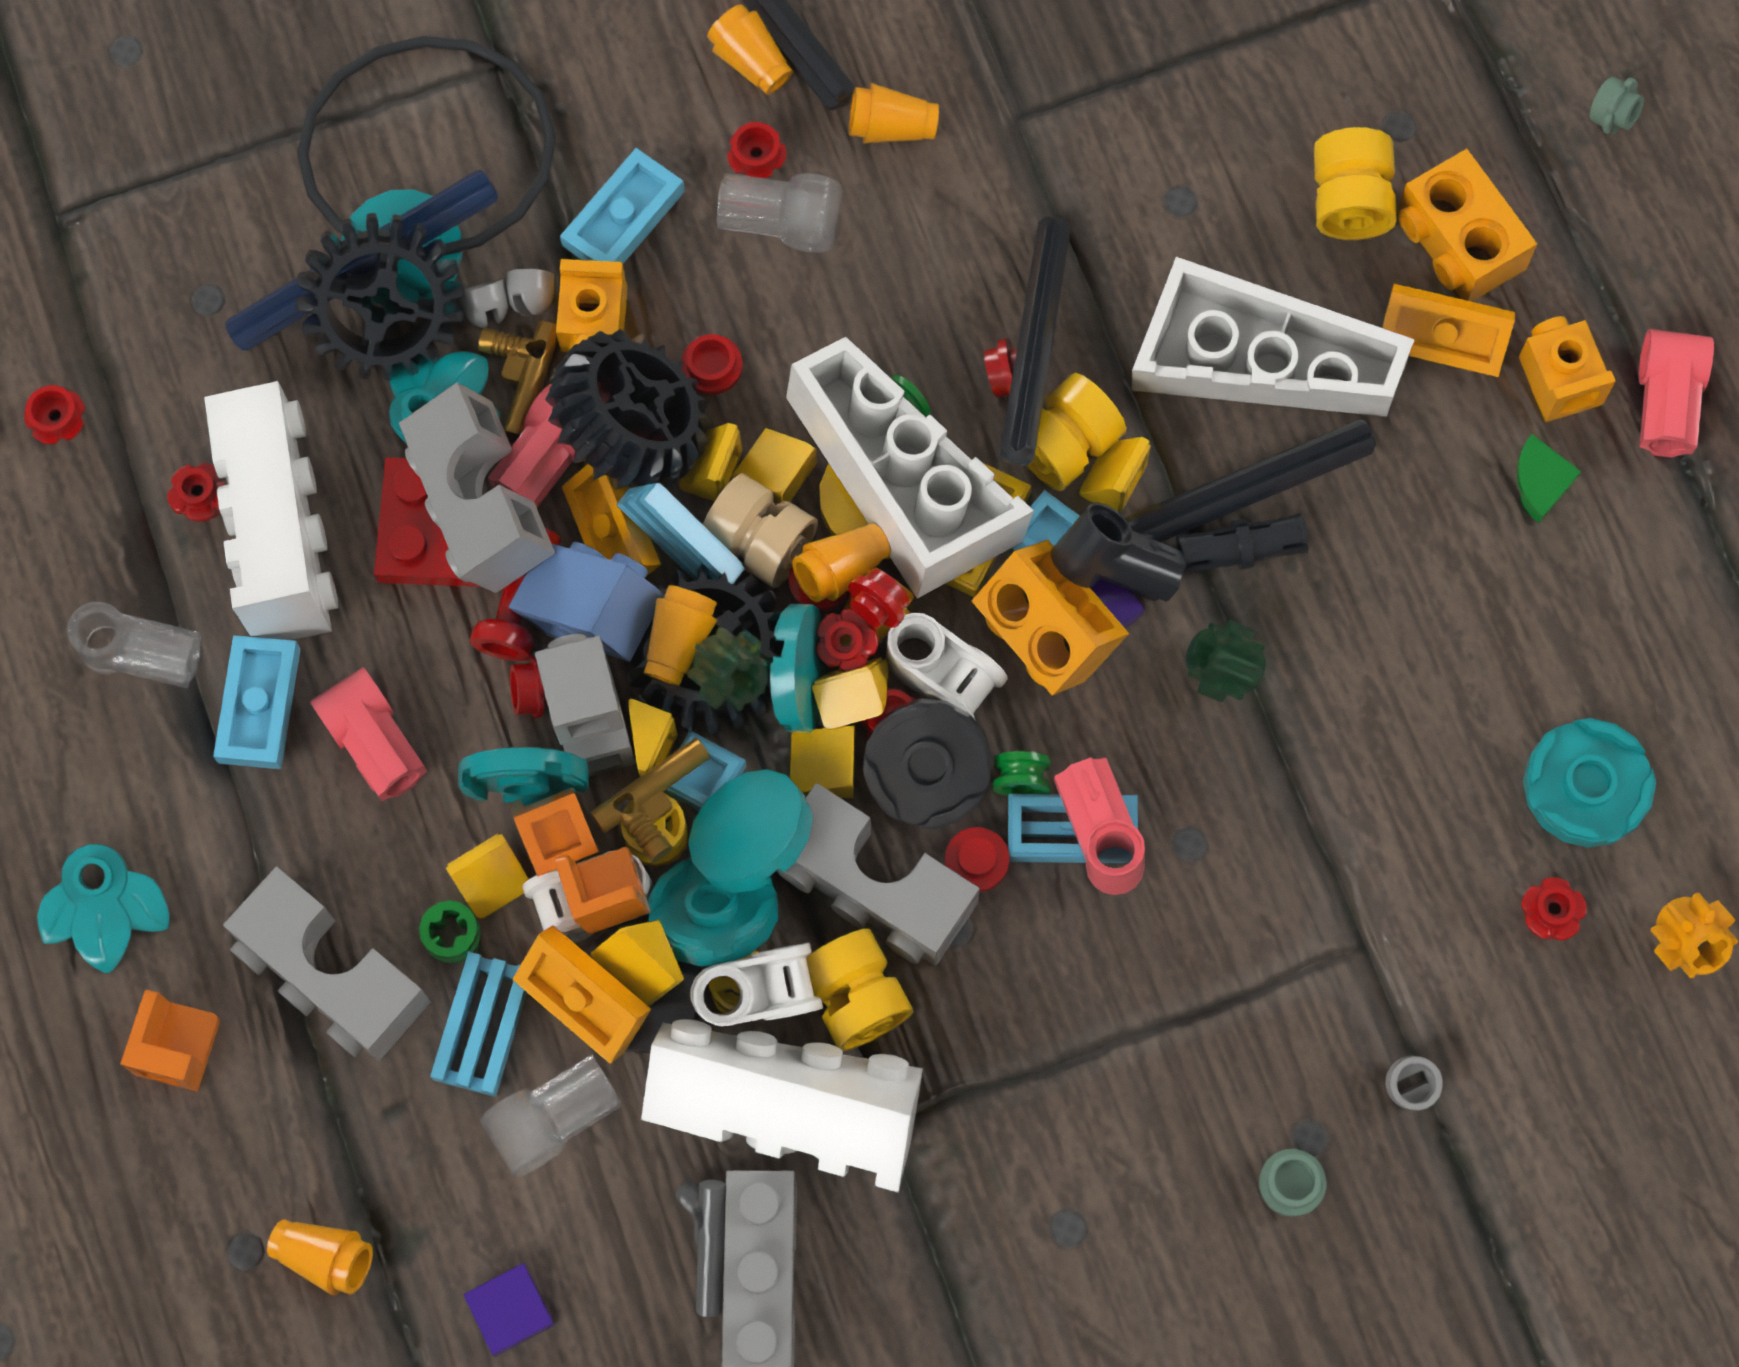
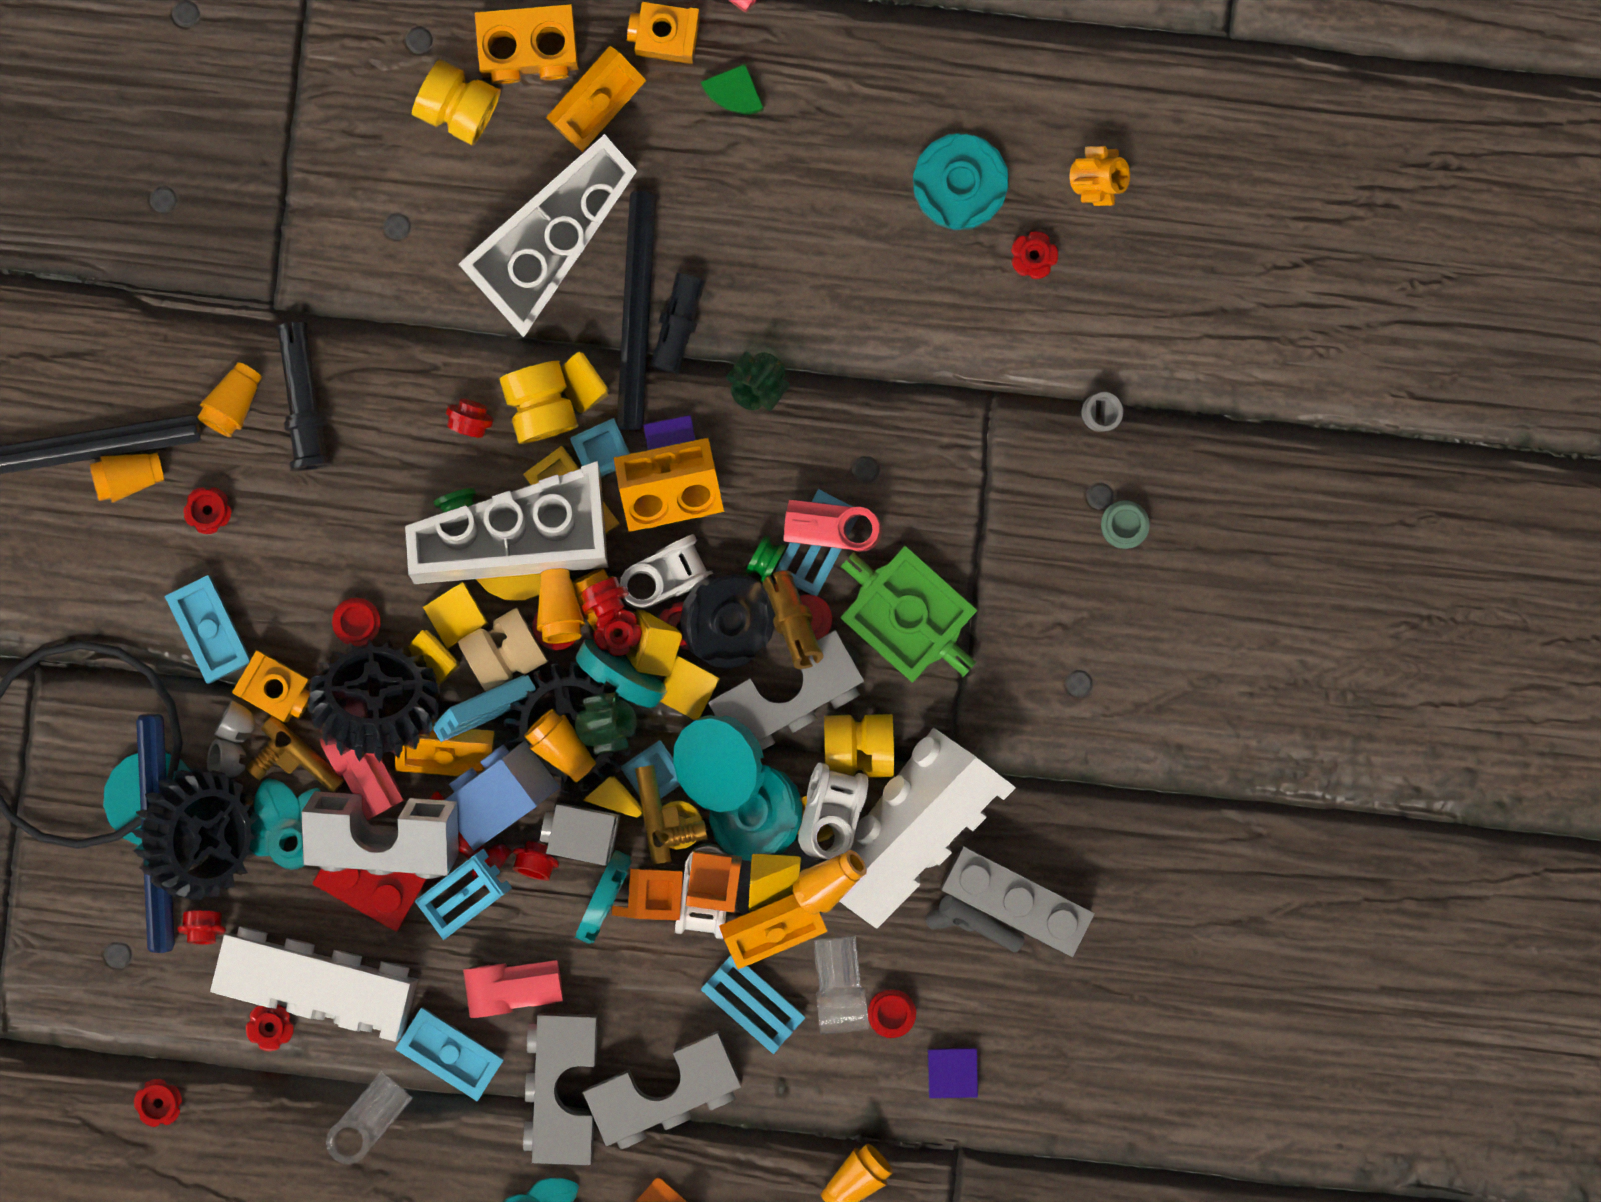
camera: 70 degrees left, 15 degrees up
green bush [419,900,482,964] -> none
yellow slope [446,833,529,919] -> none
clear piece [716,173,843,253] -> none
black axle [1000,216,1071,466] -> none
black piece [1051,502,1186,602] -> none
none -> red plate [178,911,226,945]
none -> black pin [276,322,333,472]
none -> medium azure tile [415,849,512,940]
none -> light grey arch [523,1013,598,1165]
none -> pearl gold pin [763,571,824,669]
none -> light orange cone [793,850,867,915]
none -> bright green plate [840,546,977,683]
none -> red plate [867,989,916,1038]

